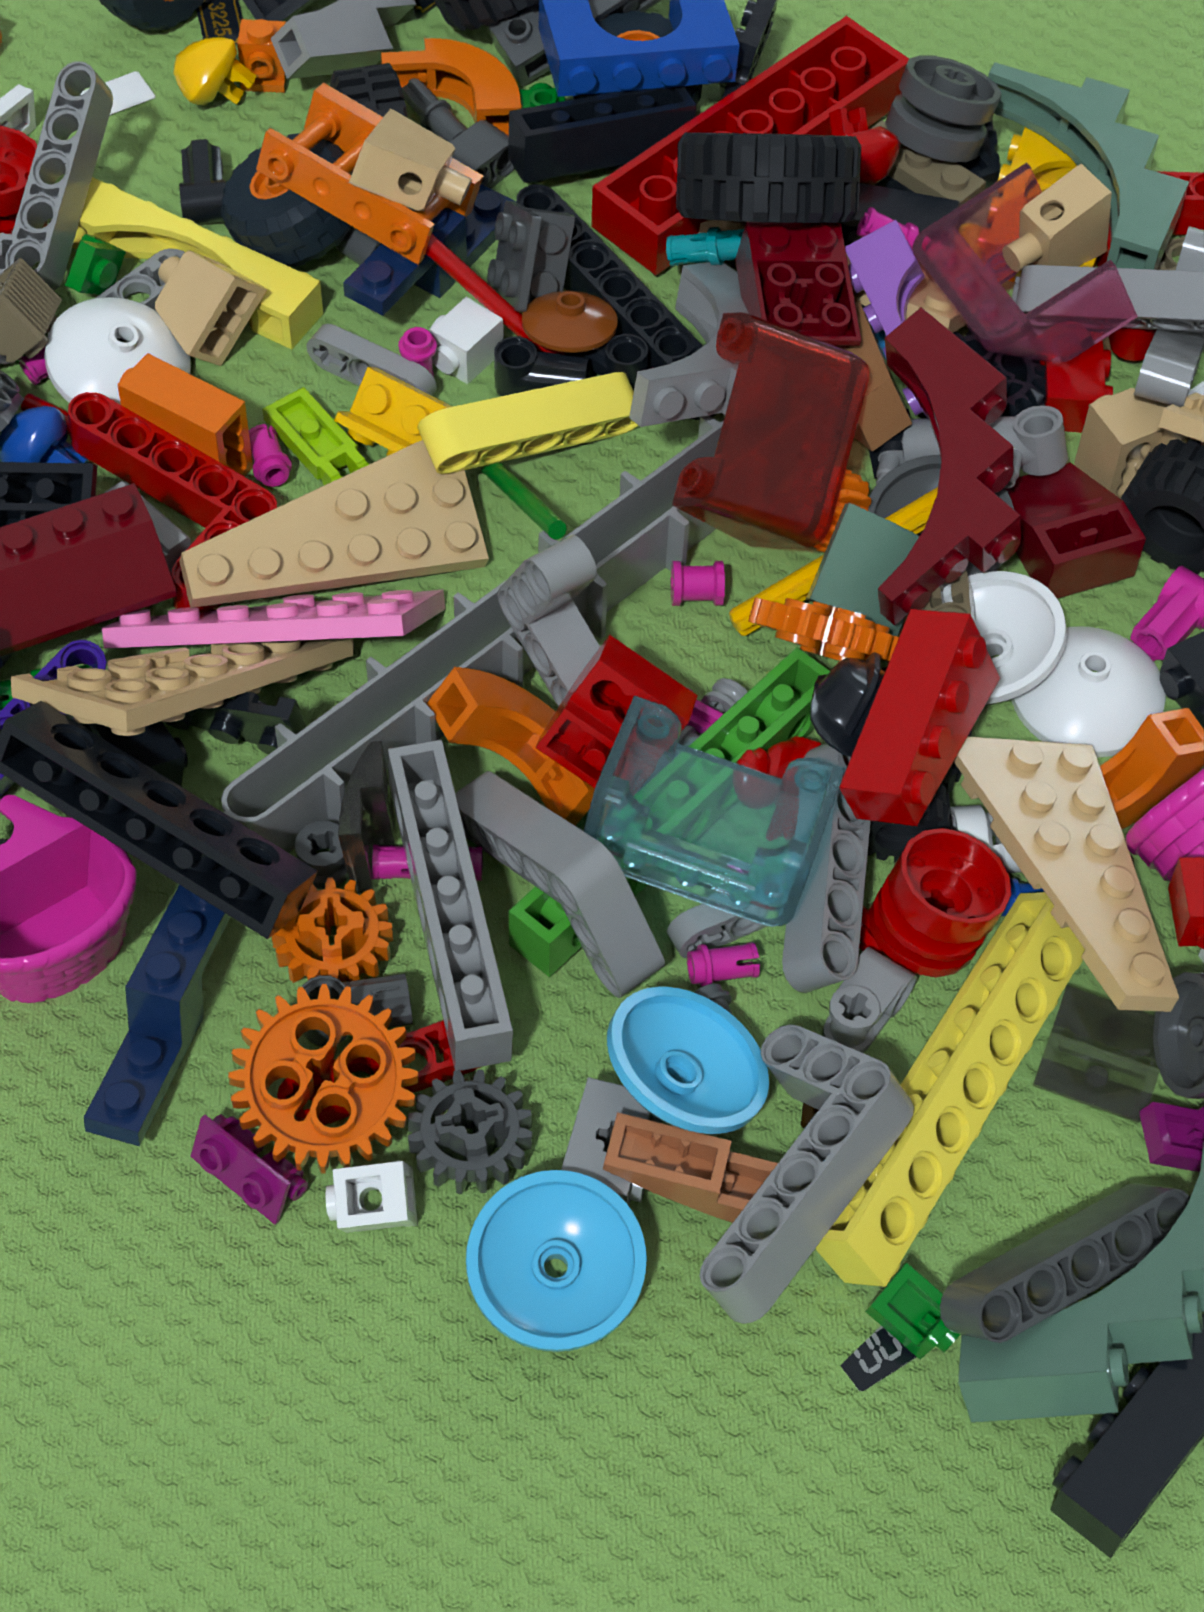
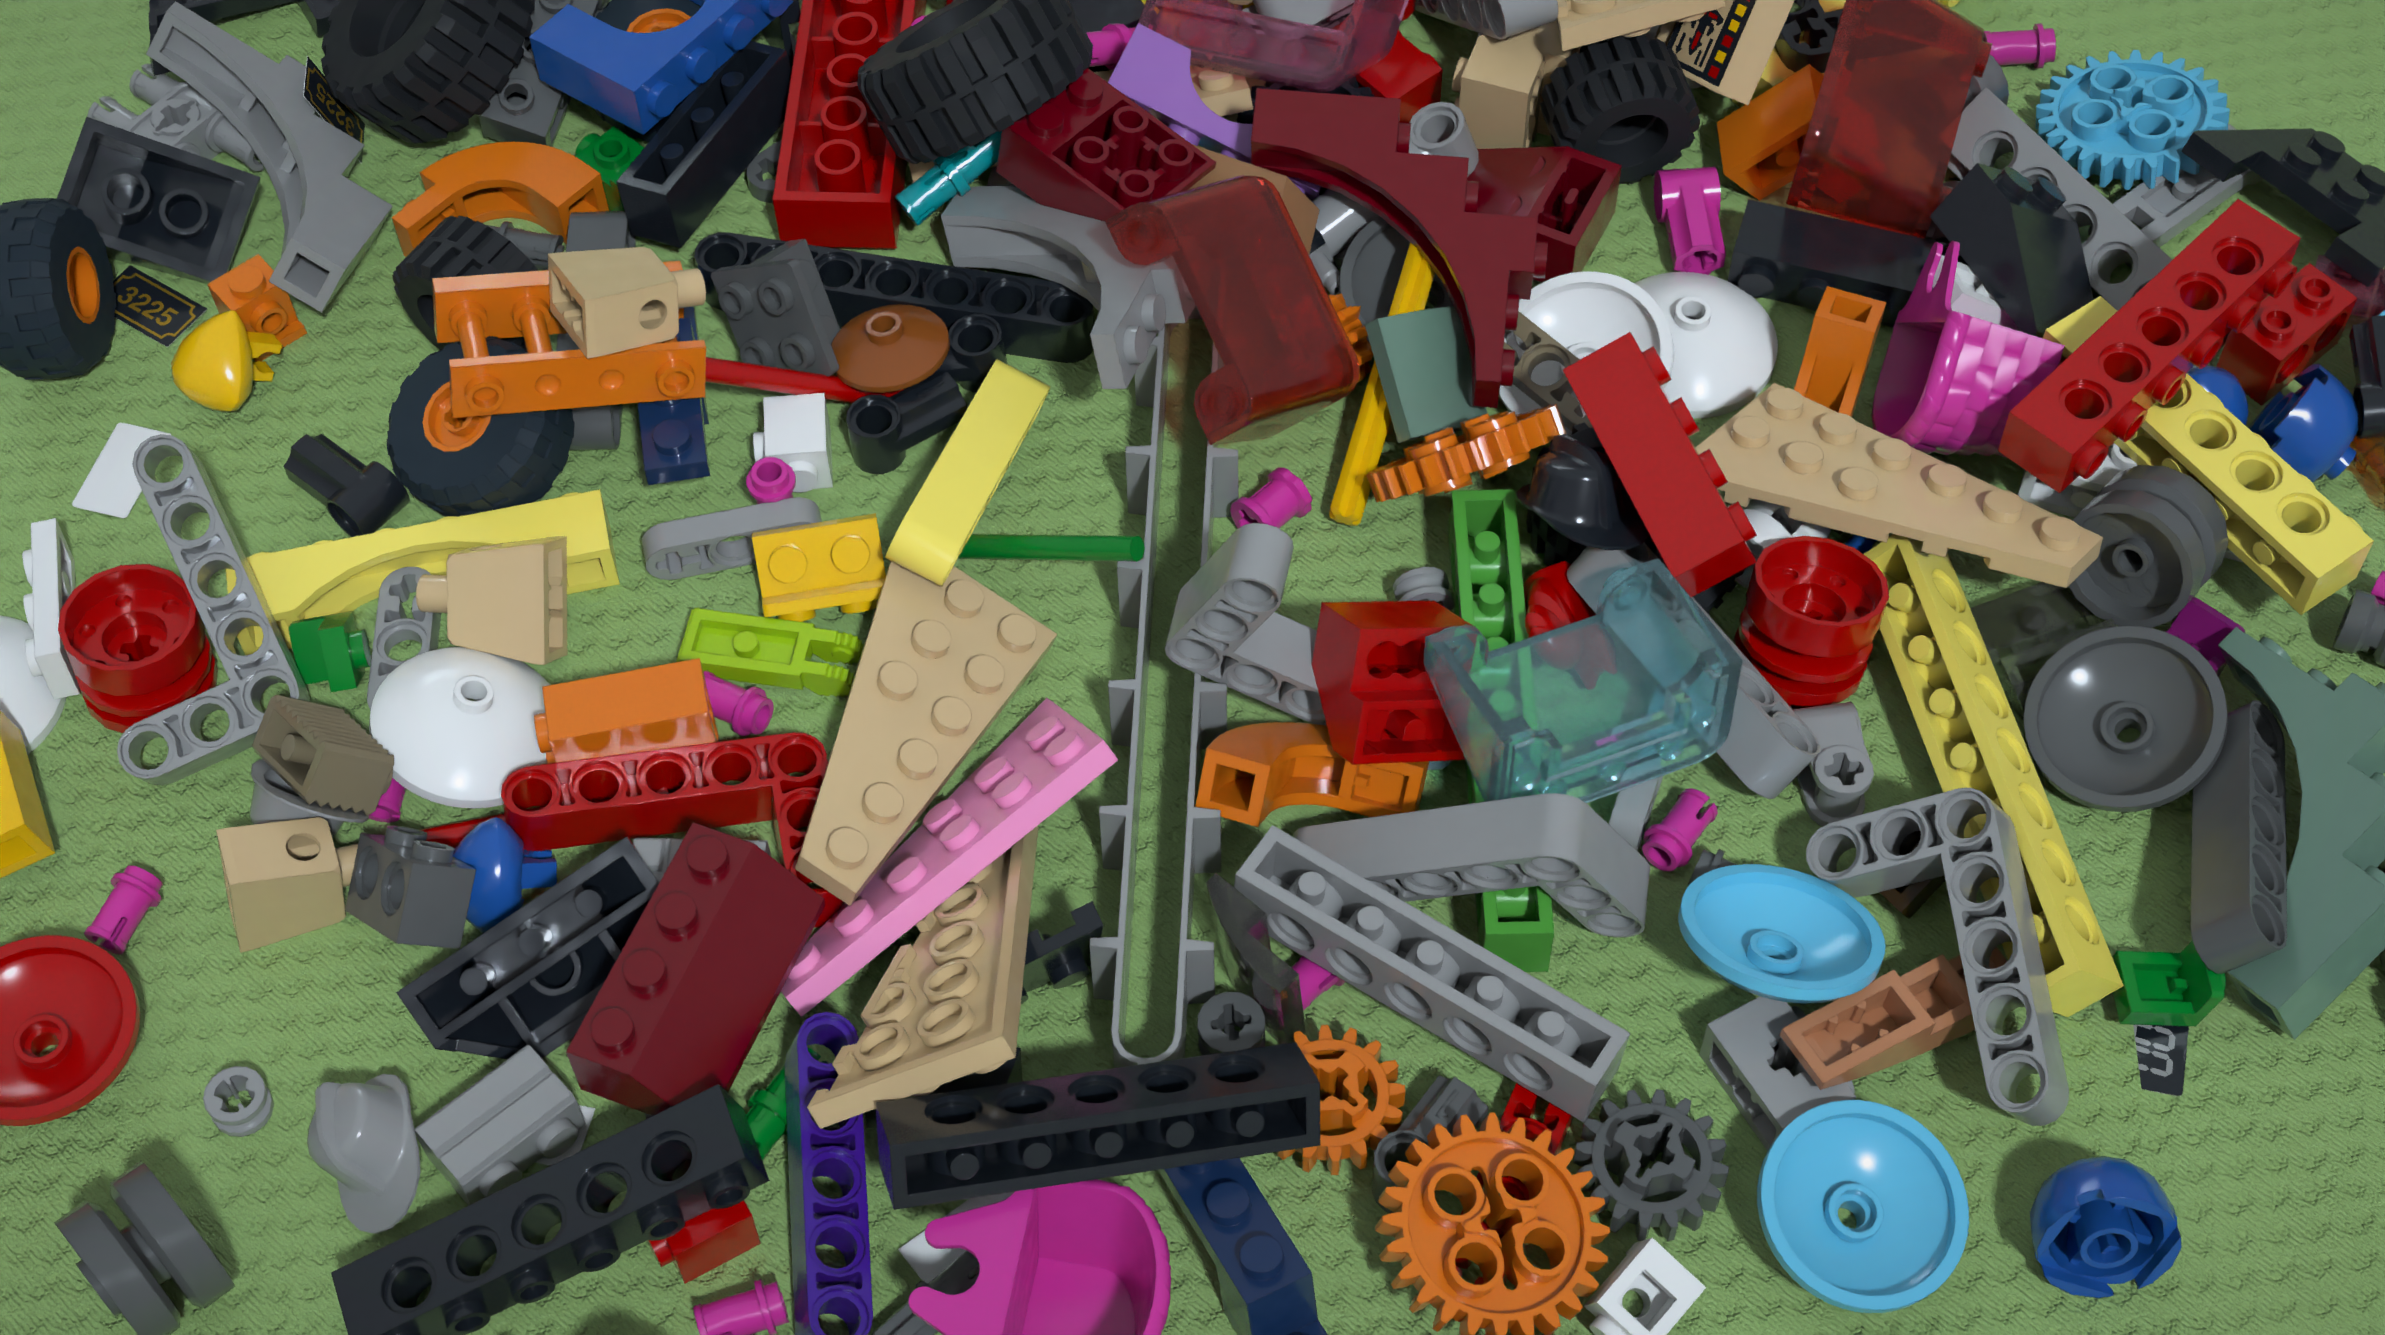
camera: 40 degrees left, 0 degrees up
none -> dark grey dish [2024,626,2228,812]
none -> blue cylinder [2030,1156,2182,1298]

